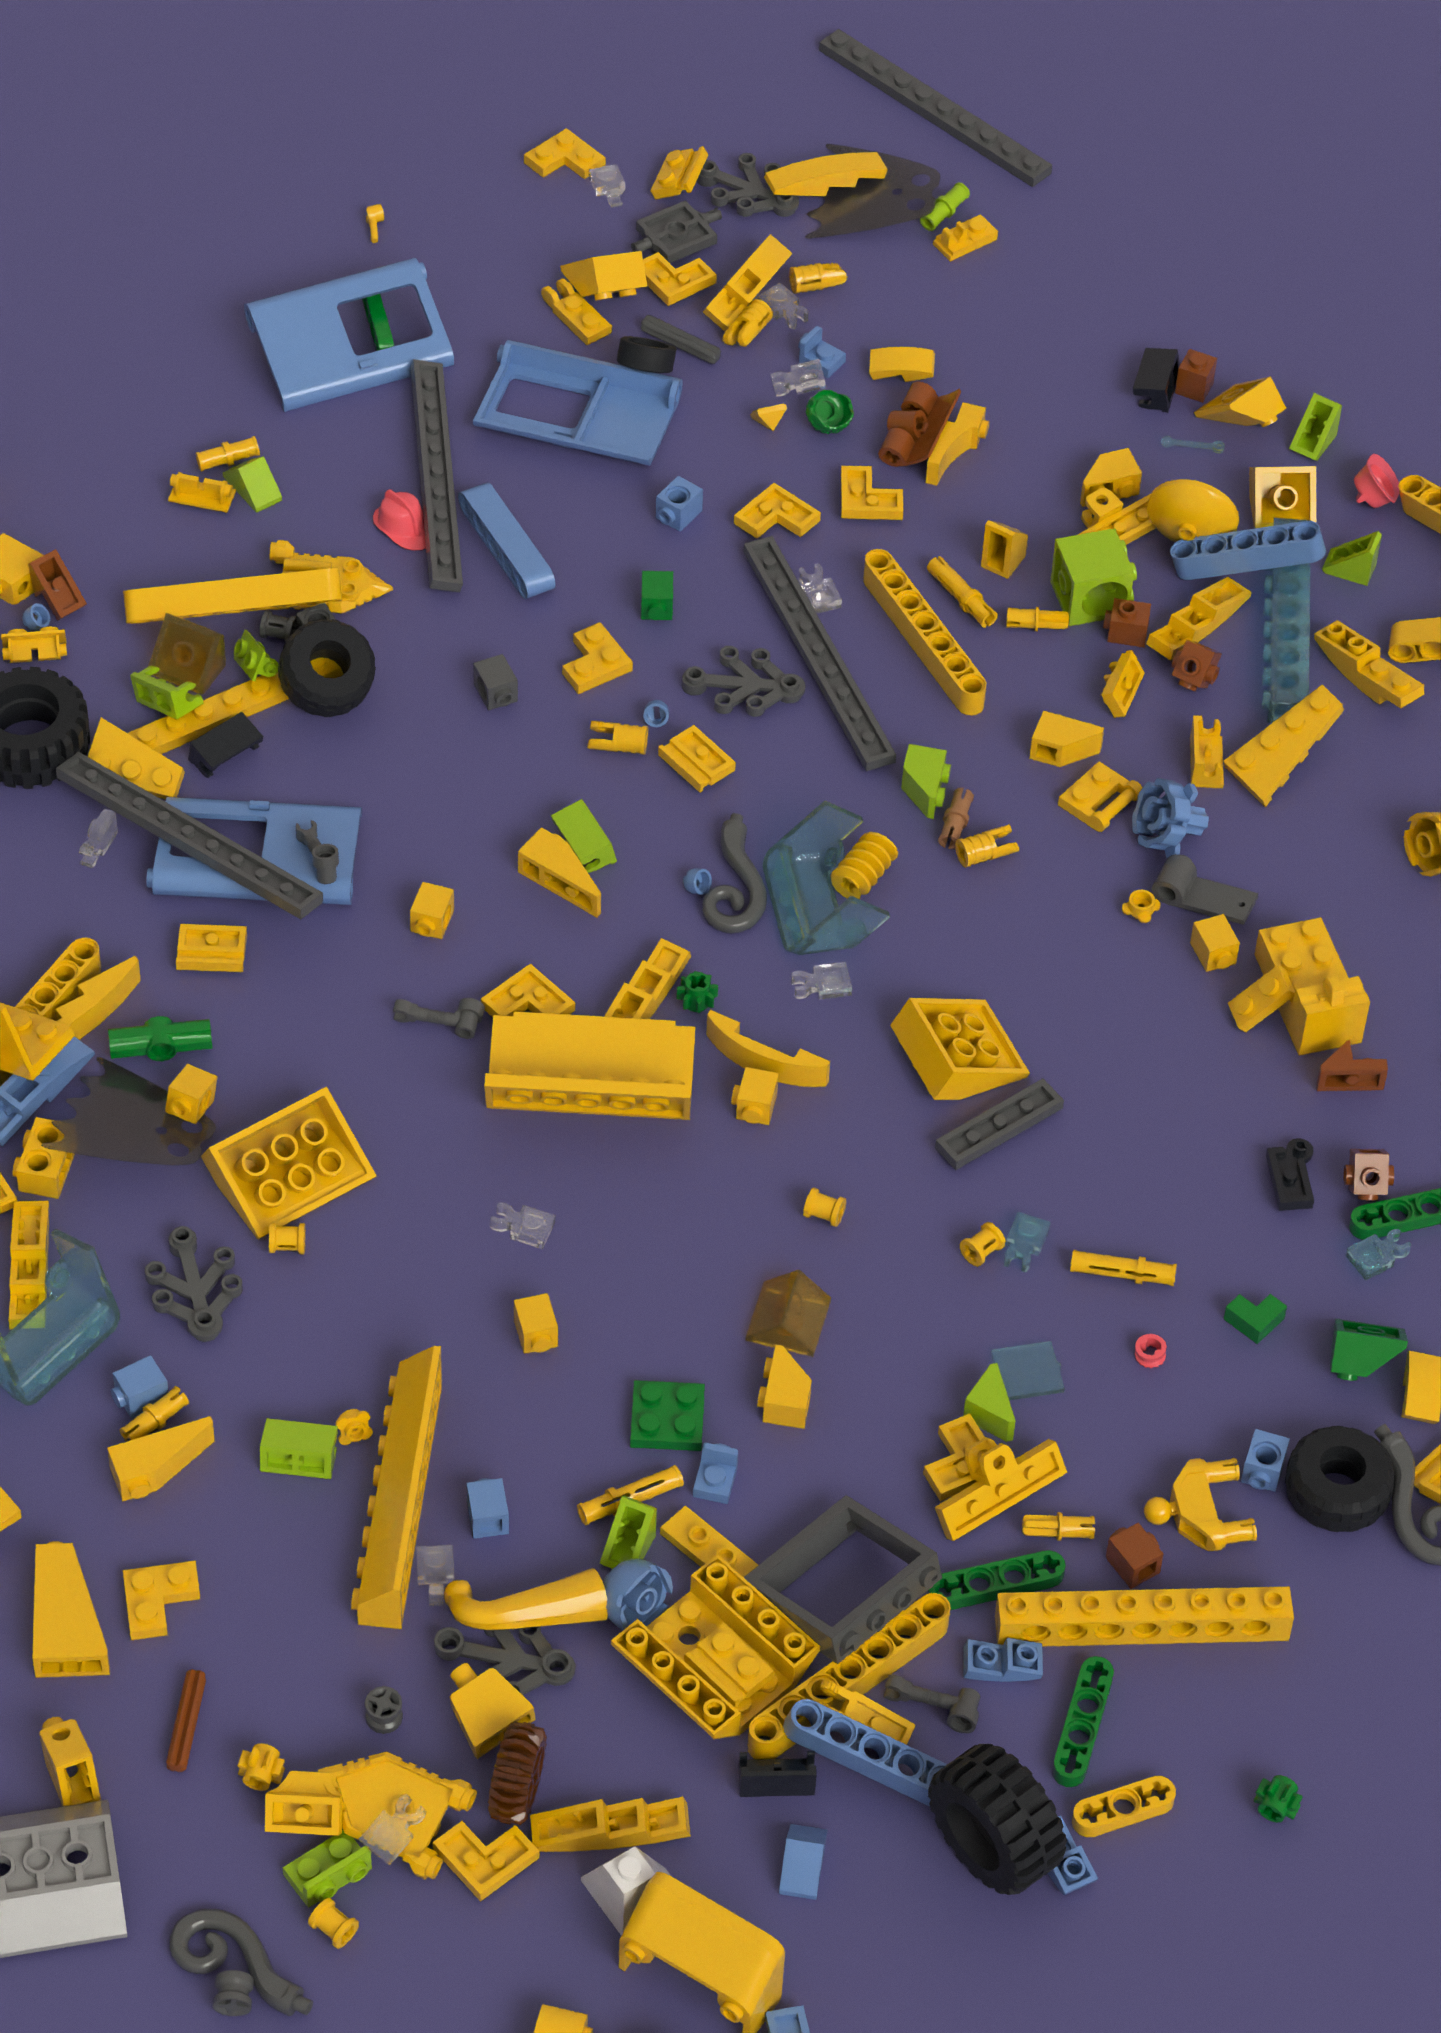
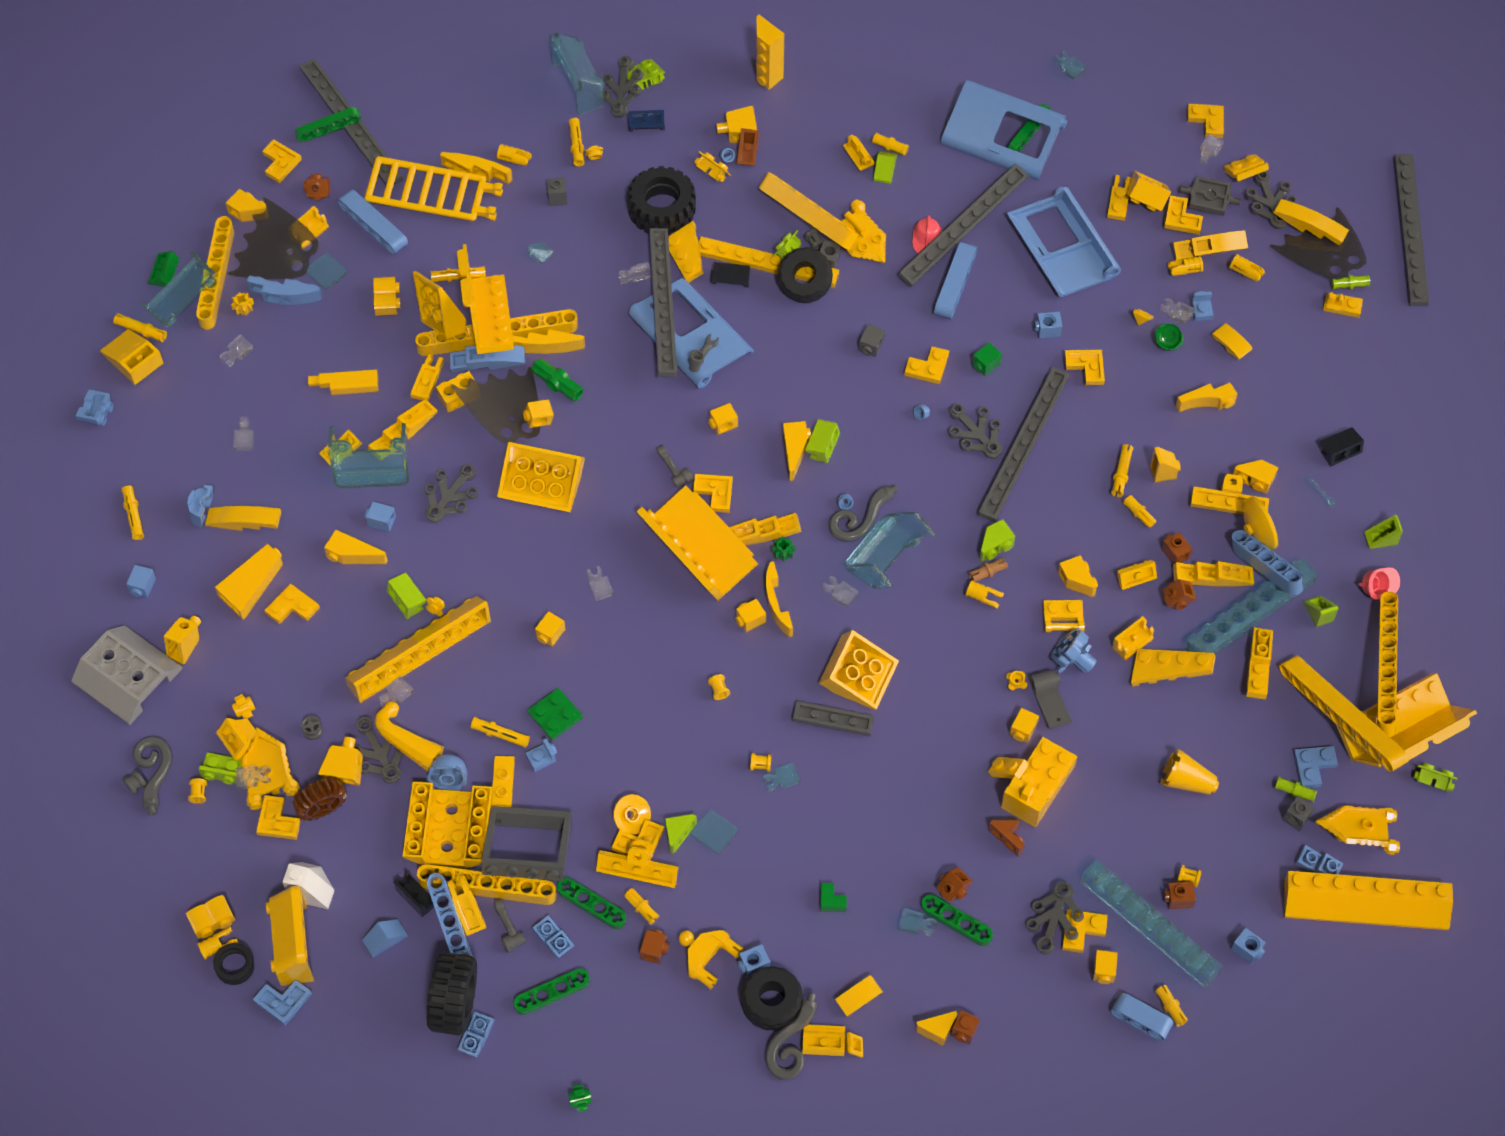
camera: 50 degrees right, 10 degrees up
yellow pin [119,1386,189,1441] -> none
lime hinge [130,666,204,719] -> none
clear yellow slope [148,613,226,695] -> none
dark orange axle [166,1669,206,1772] -> none
yellow plate [176,924,247,972] -> none
yellow bush [269,1223,306,1255] -> none
yellow hand [366,204,384,243] -> none
medium blue brick [466,1478,509,1539] -> none
yellow slope [530,1796,691,1852] -> none
yellow hinge [587,721,648,755] -> none
lime slope [599,1495,657,1569] -> none
black tyre [616,336,677,373] -> none
dark grey axle [641,315,721,364] -> none
yellow plate [658,725,736,793] -> none
yellow plate [684,1623,774,1708] -> none
clear yellow slope [746,1269,831,1357] -> none
clear plate [757,283,809,329] -> none
yellow slope [757,1344,812,1429] -> none
clear plate [799,564,842,614] -> none
yellow piece [831,832,898,901] -> none
yellow plate [841,466,903,520] -> none
yellow beam [863,549,987,716] -> none
dark orange panel [878,381,961,467] -> none
yellow brick [995,1586,1294,1647] -> none
lime brick [1050,528,1137,626] -> none
yellow pin [1070,1249,1177,1286] -> none
yellow beam [1072,1776,1176,1837] -> none
coral bush [1134,1334,1167,1369] -> none
dark orange brick [1175,349,1217,403] -> none
yellow slope [1194,376,1286,427] -> none
yellow slope [1249,466,1316,528] -> none
black hinge [1266,1138,1314,1211] -> none
green slope [1330,1318,1408,1381] -> none
none -> yellow dish [613,794,651,835]
none -> clear light blue plate [1055,50,1086,80]

